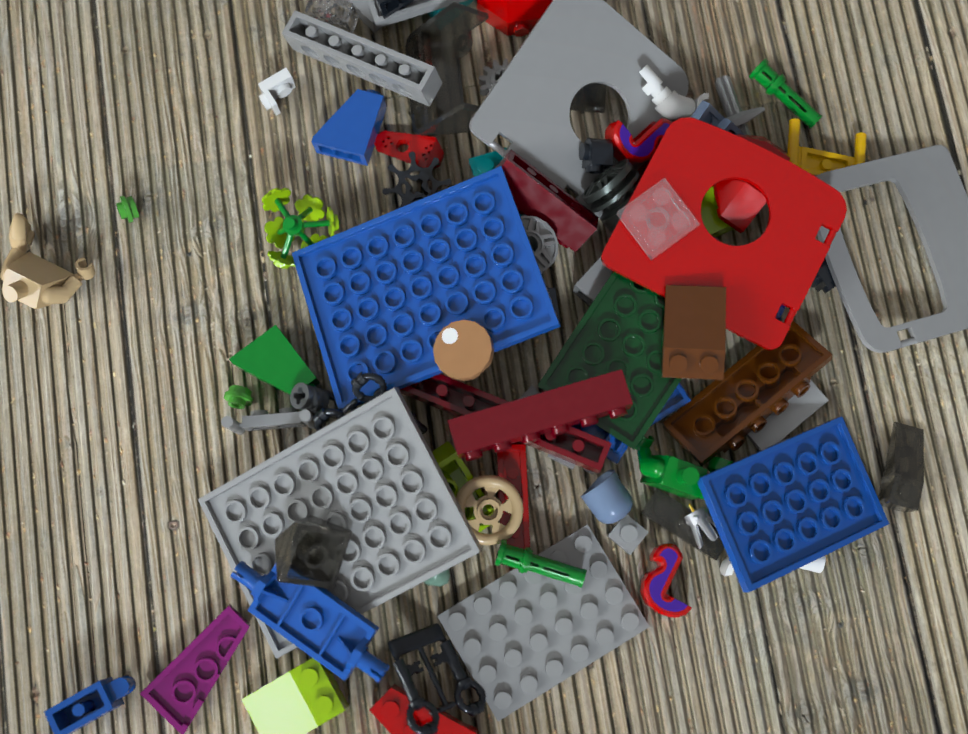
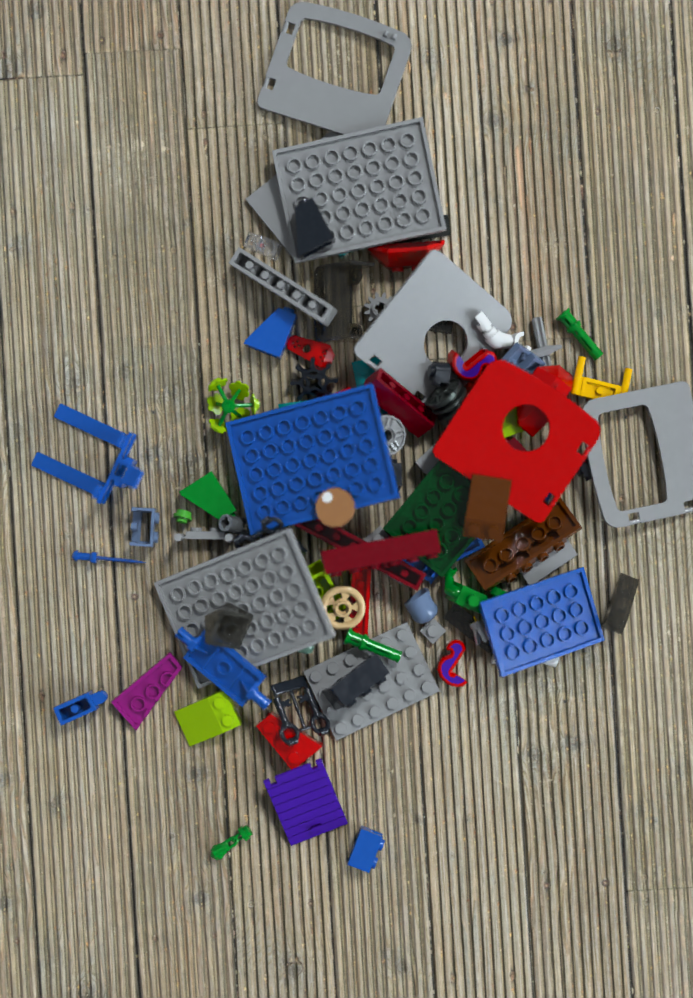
camera: 10 degrees right, 10 degrees up
tan torso [0,212,95,309] -> none
bright green plate [116,195,139,223] -> none
white bracket [258,68,296,116] -> none
clear plate [616,178,700,260] -> none
none -> blue piece [31,404,144,504]
none -> blue sword [72,550,146,563]
none -> sand blue window [129,507,160,547]
none -> black wedge [322,654,390,710]

